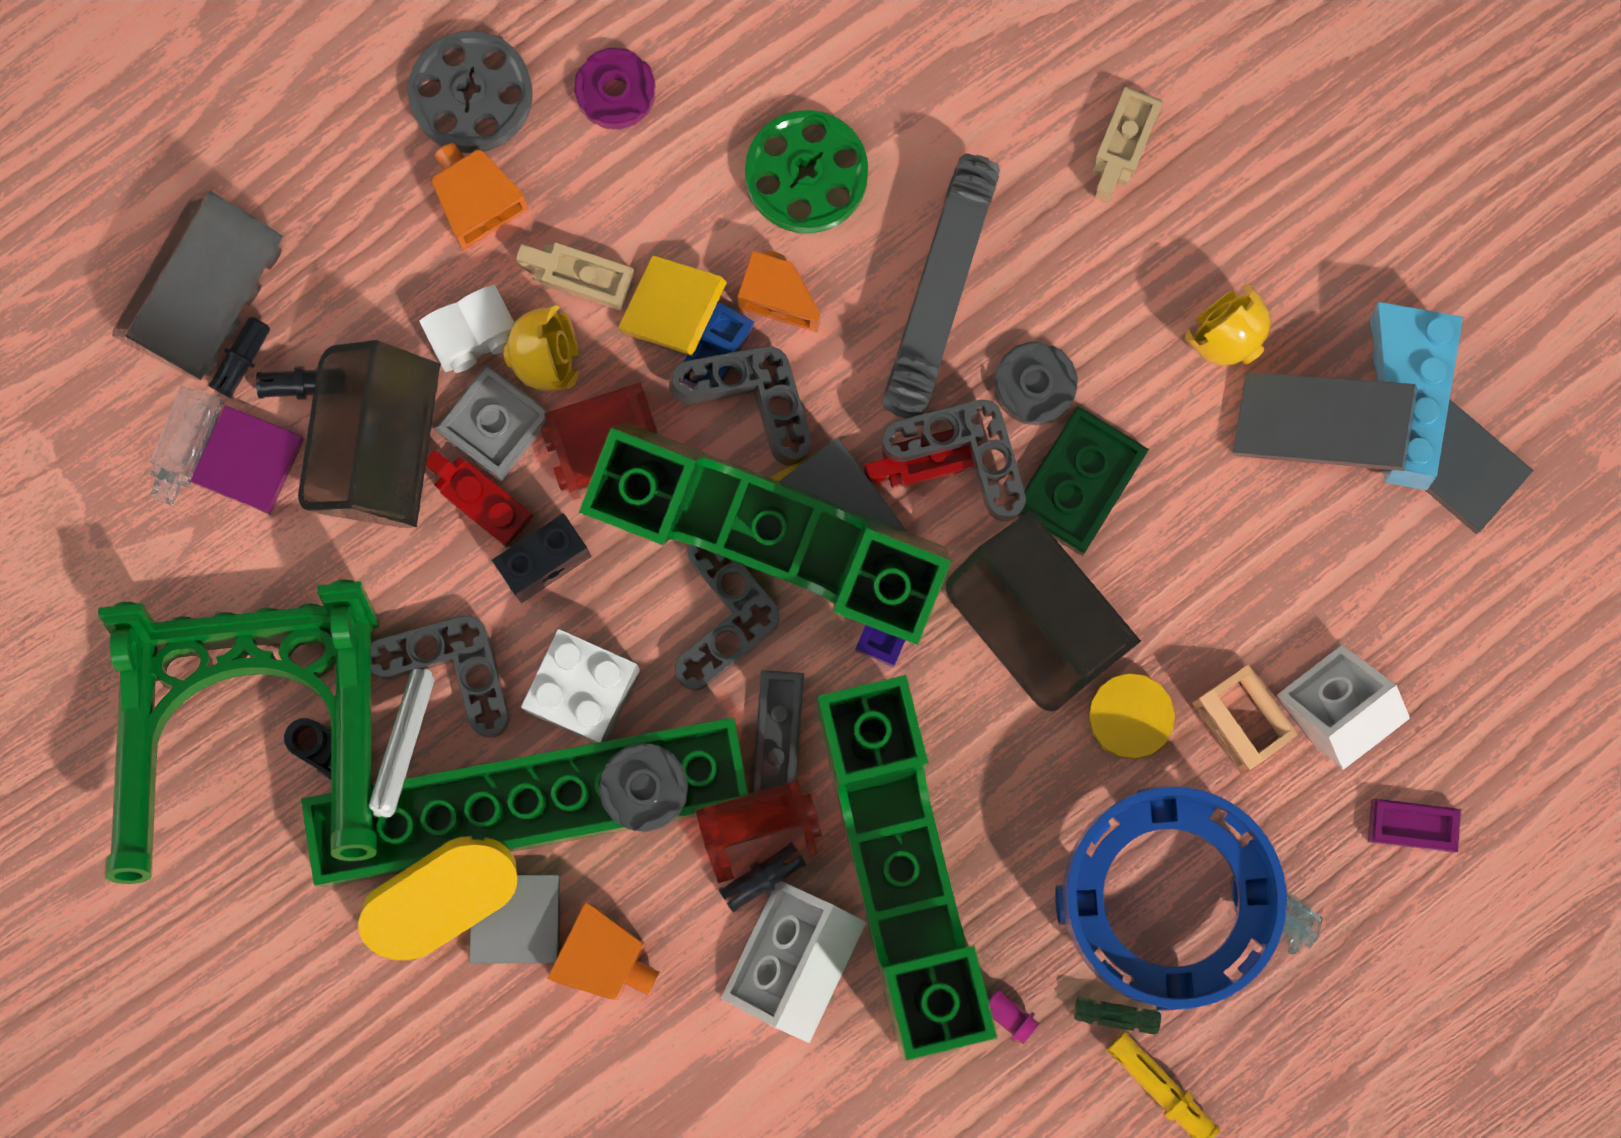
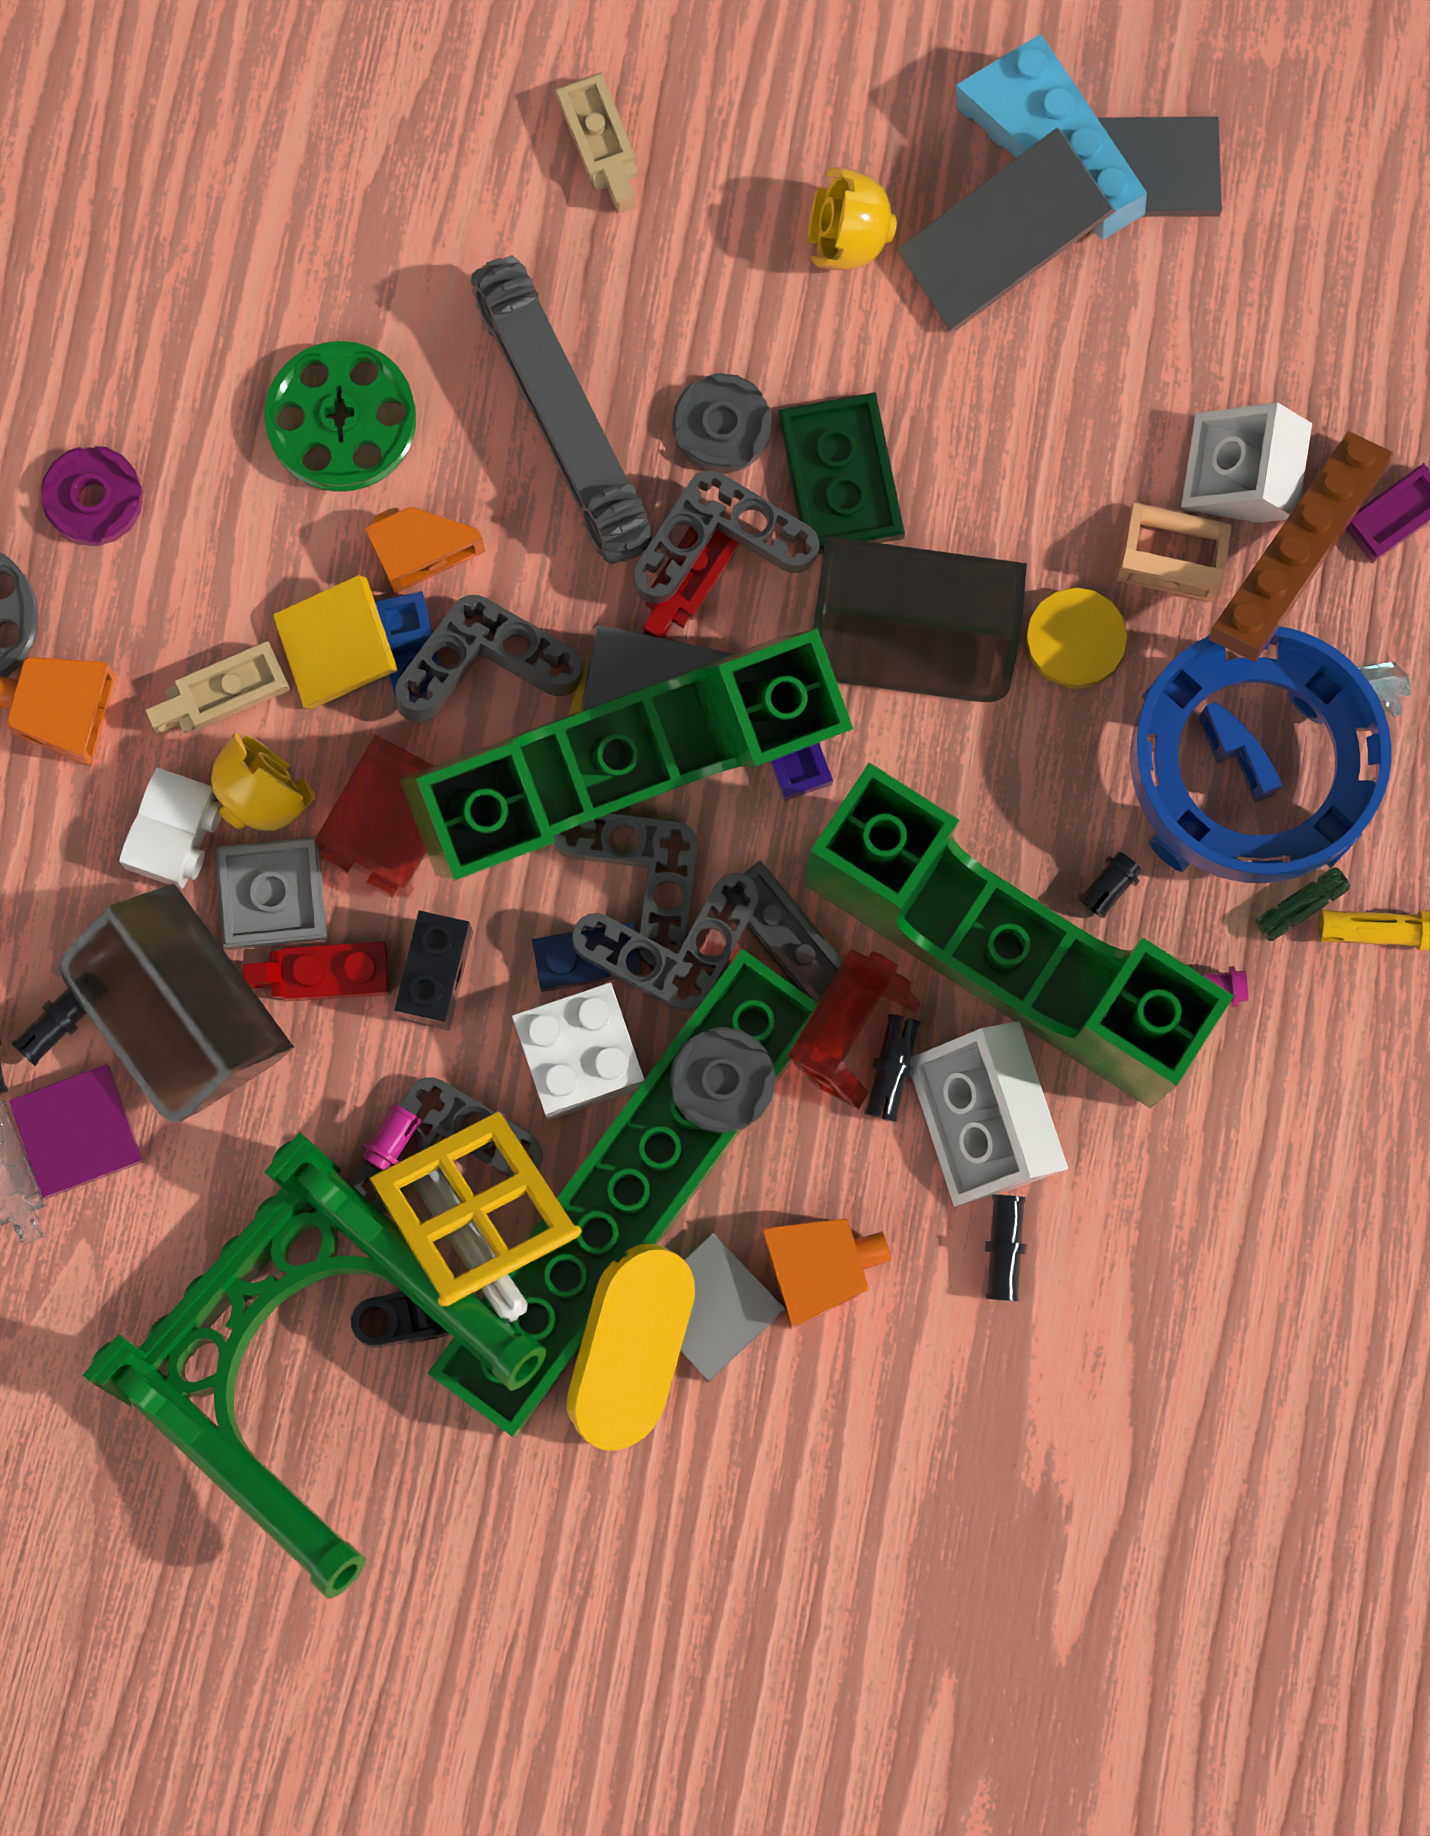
camera: 45 degrees left, 0 degrees up
none -> dark pink pin [361,1104,422,1172]
none -> yellow window [370,1111,581,1307]
none -> dark blue plate [532,922,642,992]
none -> dark grey beam [571,873,759,1012]
none -> black pin [985,1194,1027,1301]
none -> black pin [1079,851,1142,919]
none -> blue slope [1199,702,1282,802]
none -> dark orange plate [1209,431,1393,662]

